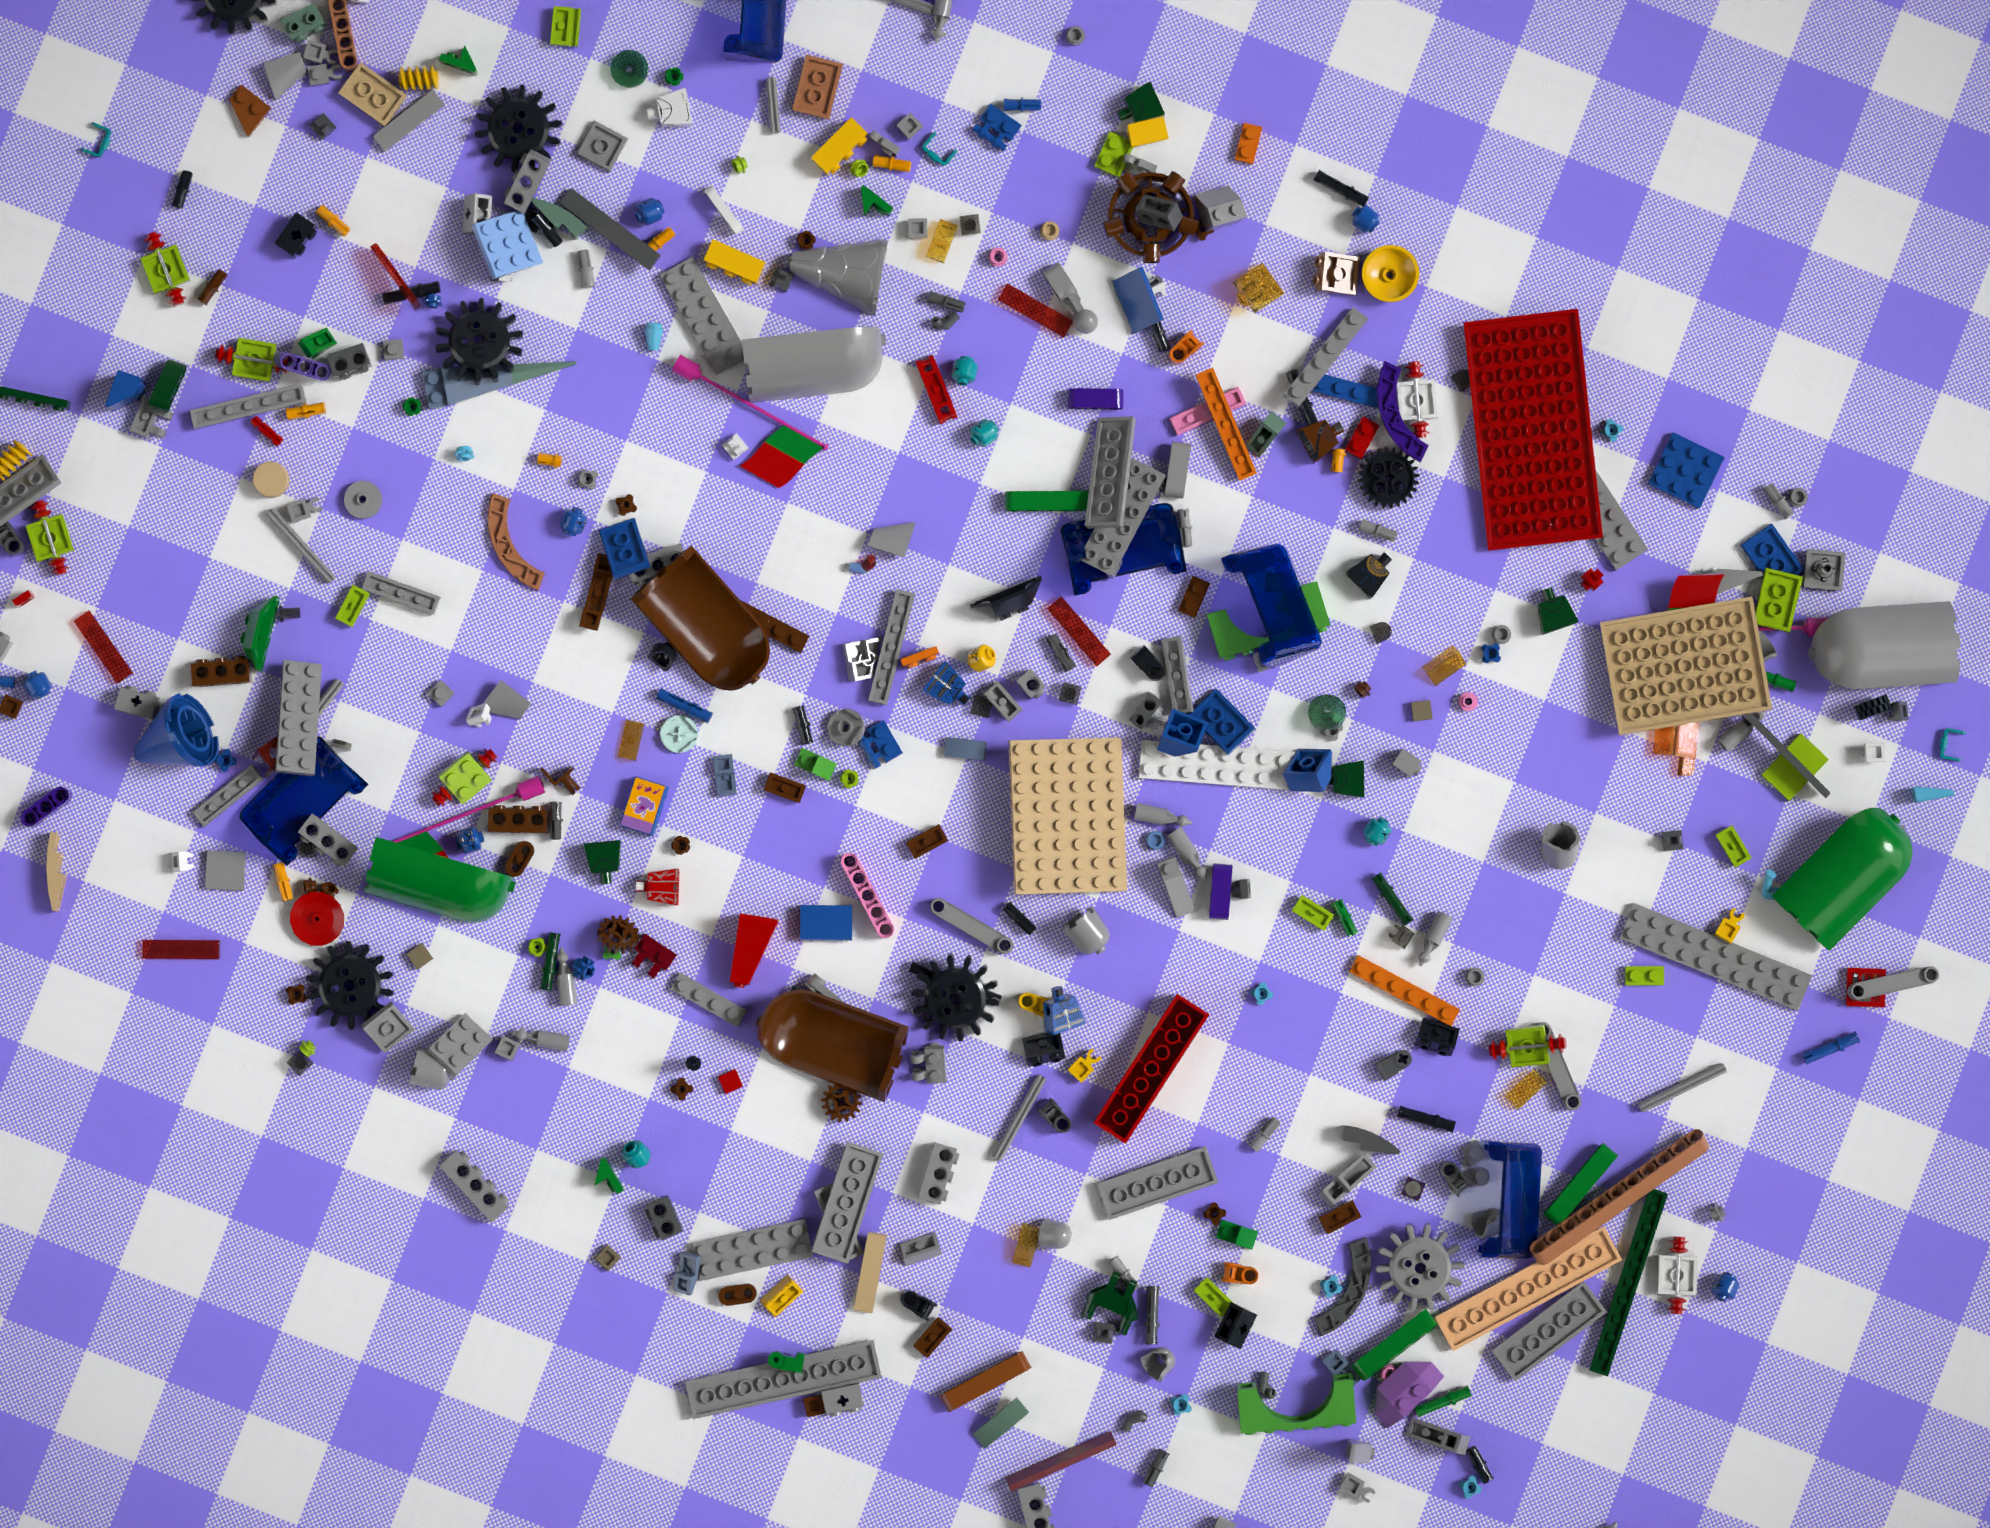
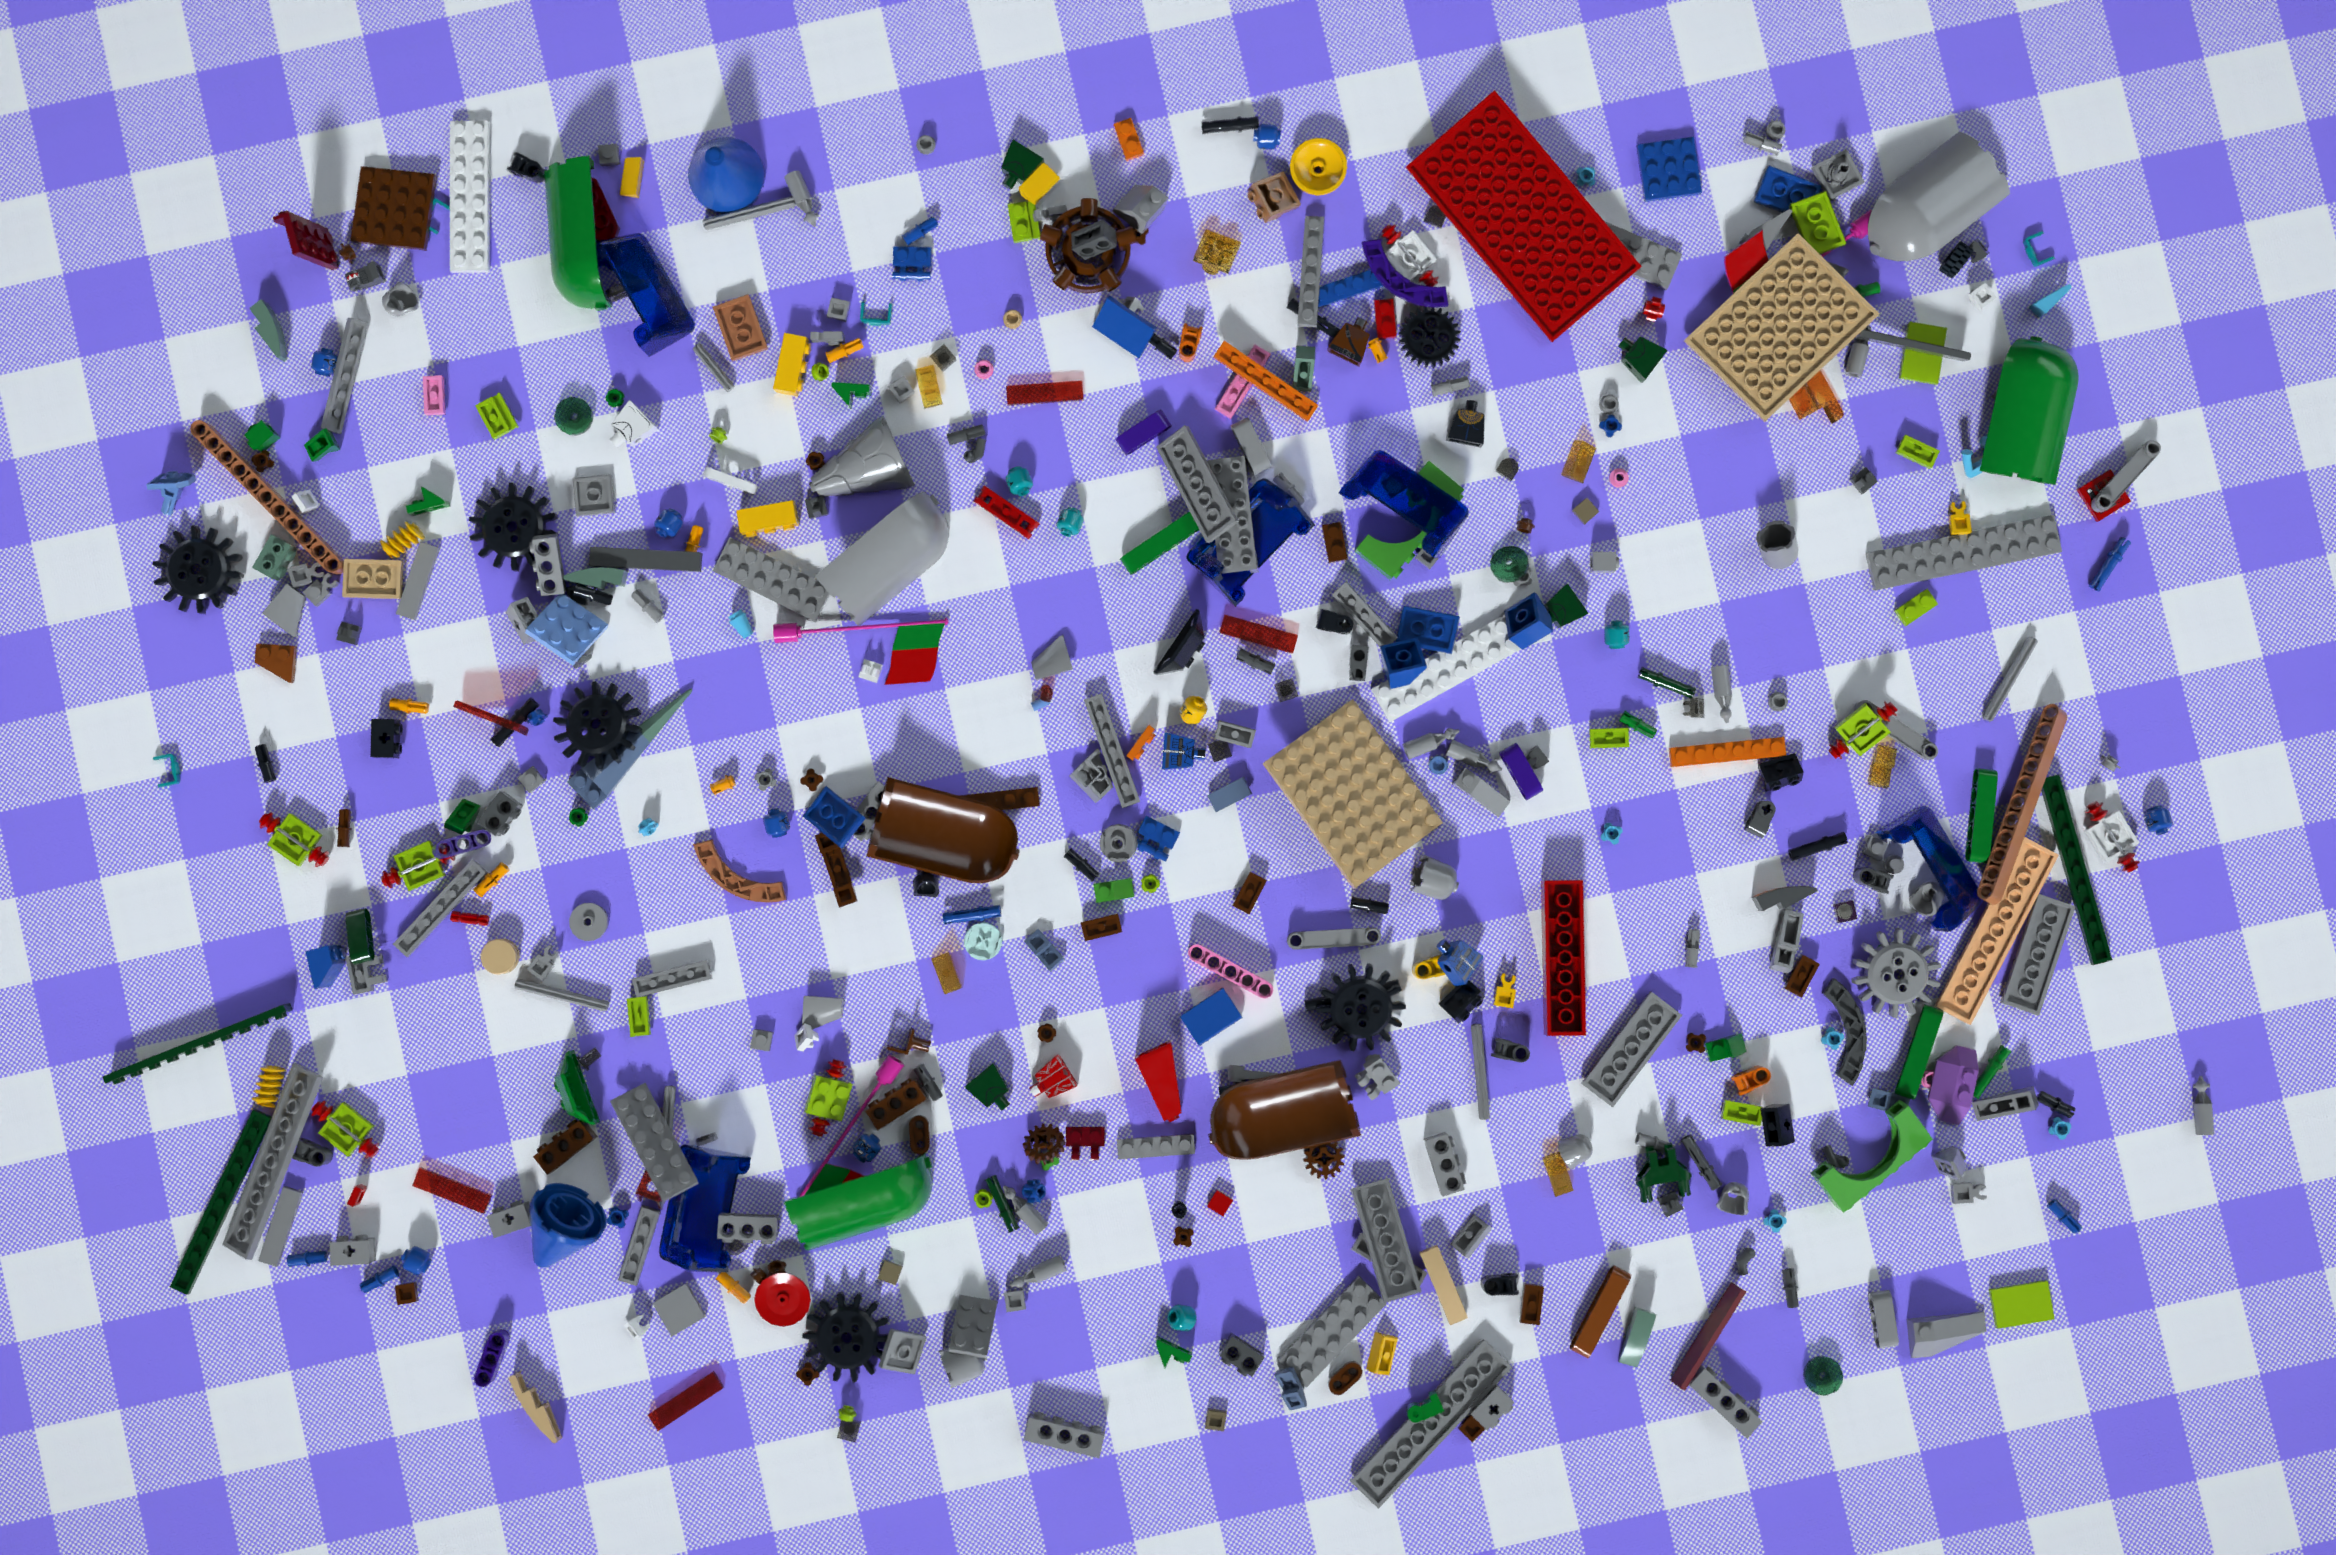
camera: 30 degrees left, 0 degrees up
piece [619,776,669,836] -> none
light grey brick [1016,669,1046,699] -> none
light grey beam [1042,262,1098,334] -> none

